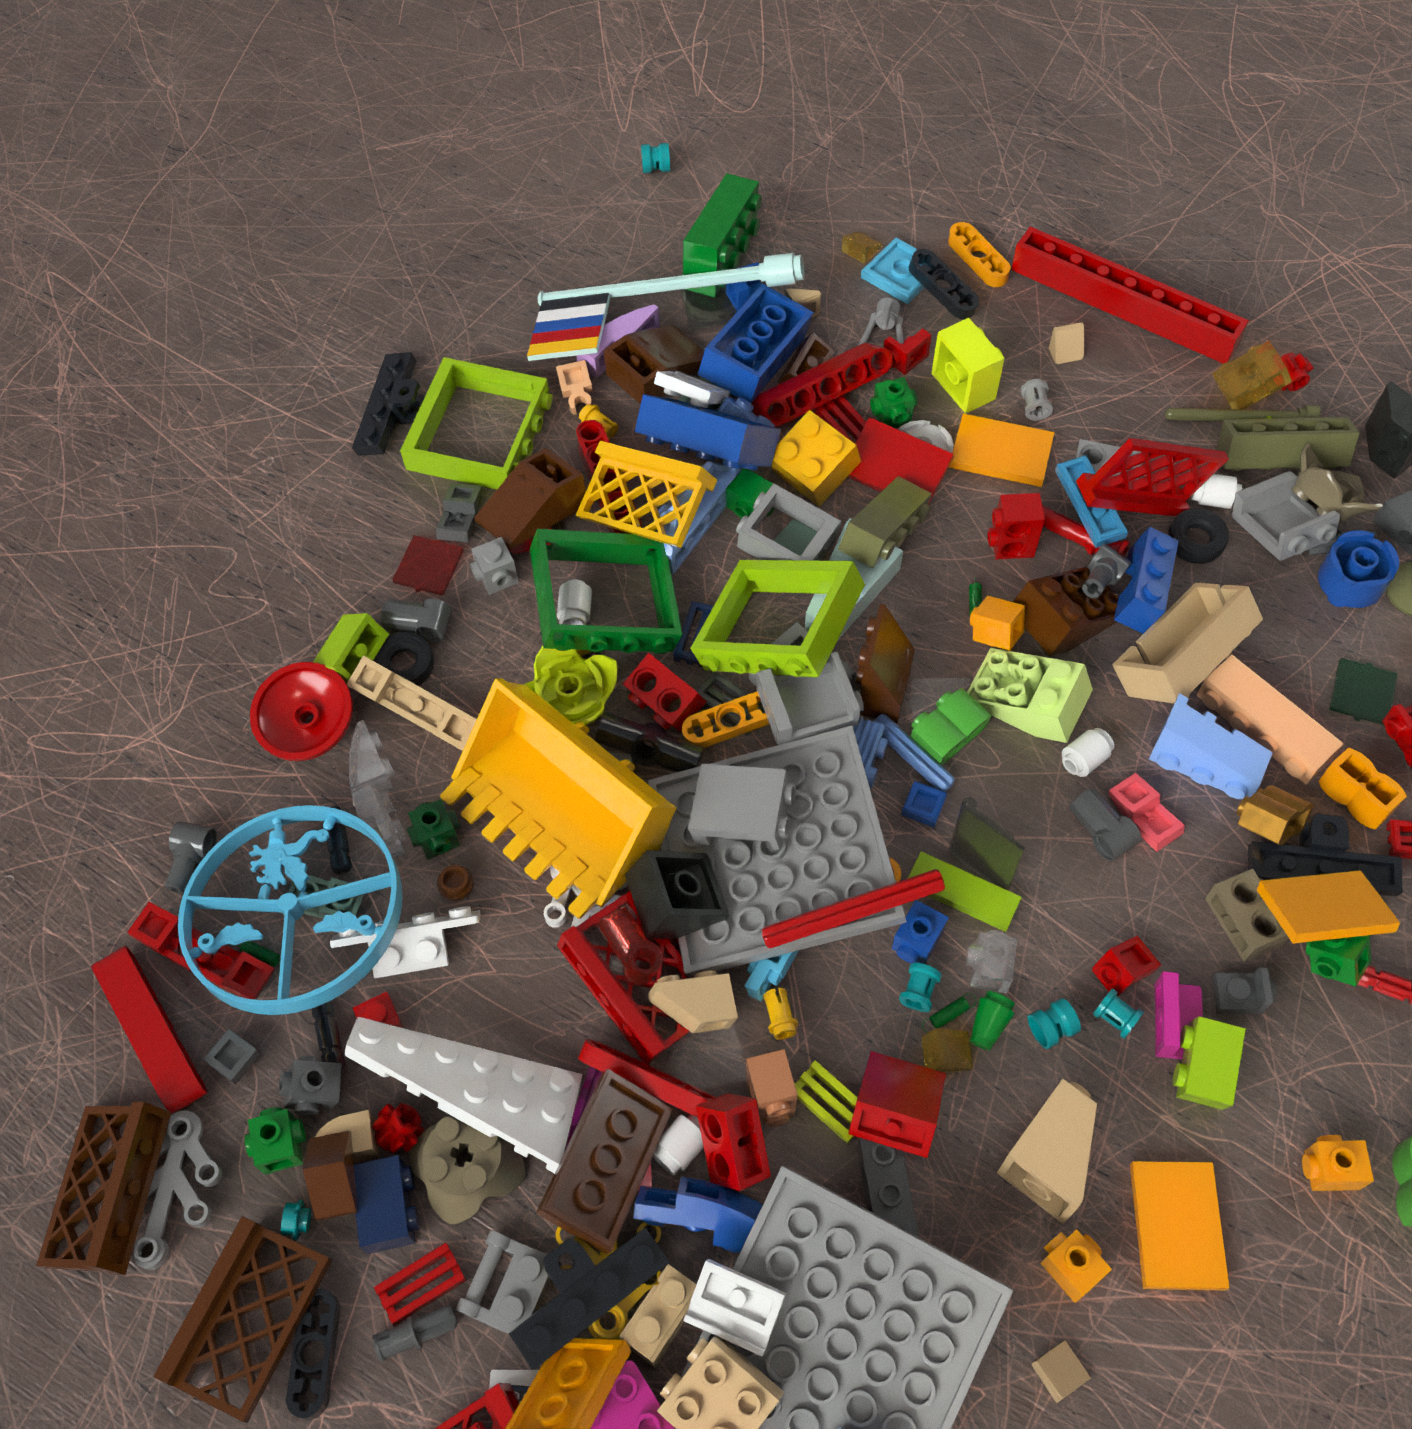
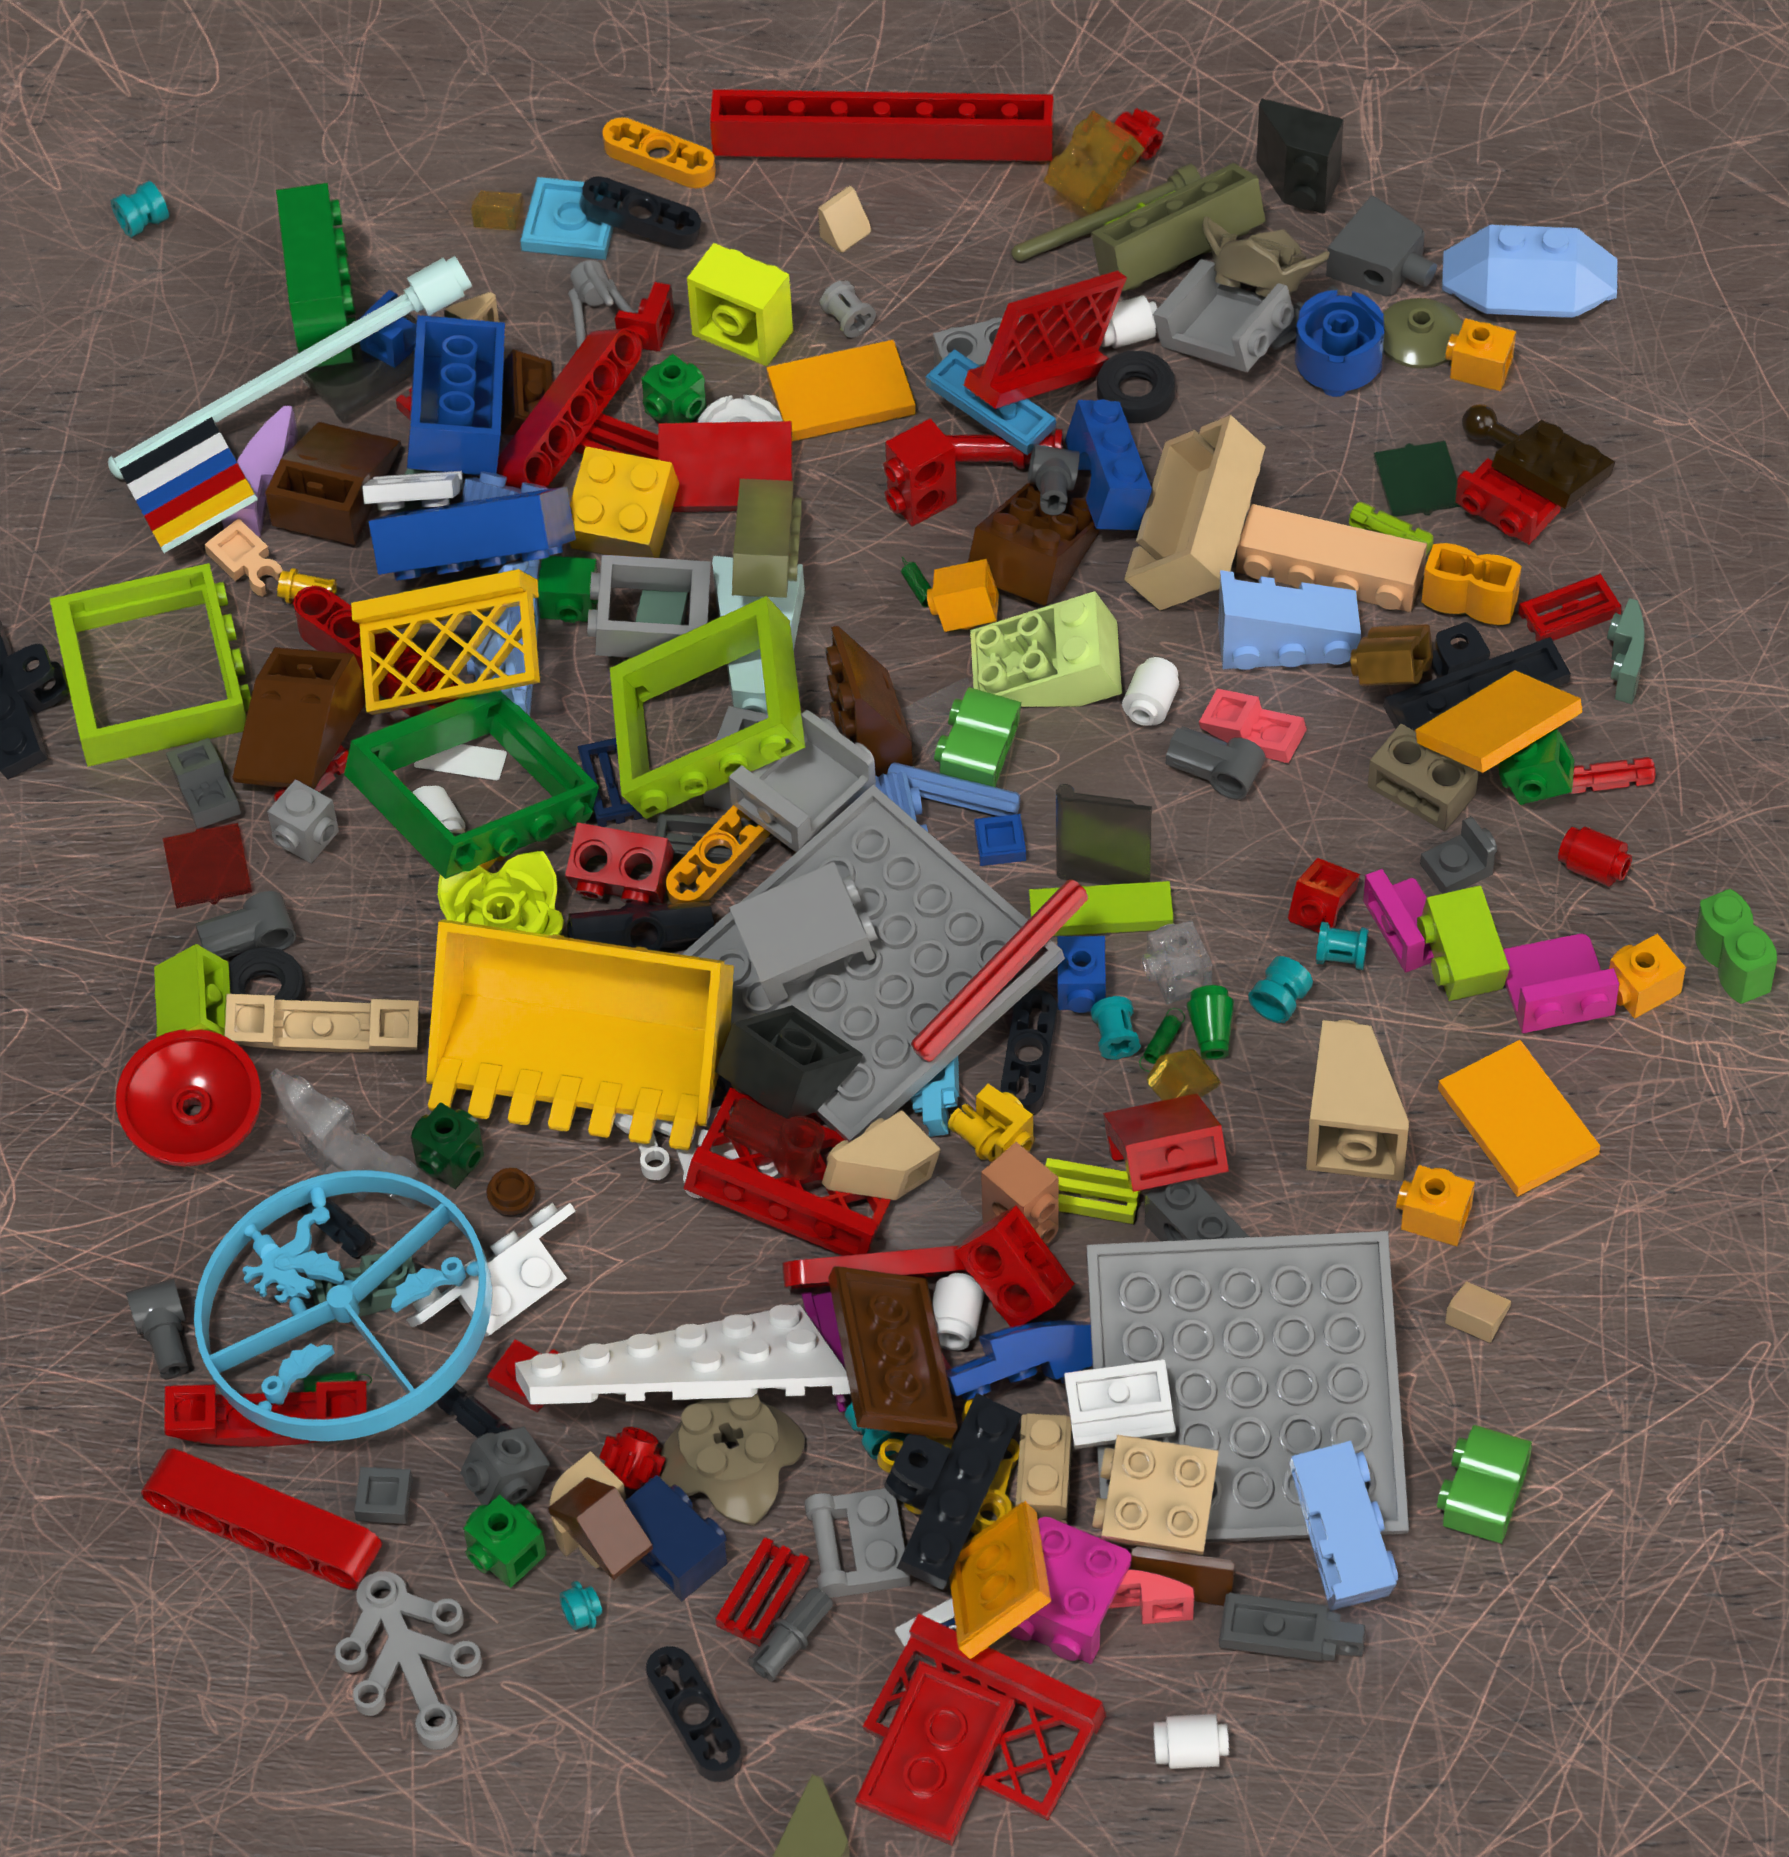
camera: 30 degrees left, 5 degrees down
reddish brown fence [36,1102,171,1275] -> none
reddish brown fence [153,1216,332,1423] -> none
none -> white sticker [414,744,507,781]
none -> yellow bracket [976,1084,1035,1159]
none -> black beam [1000,989,1057,1116]
none -> lime axle [1349,502,1434,556]
none -> dark pink bracket [1503,934,1619,1034]
none -> red brick [1558,826,1632,886]

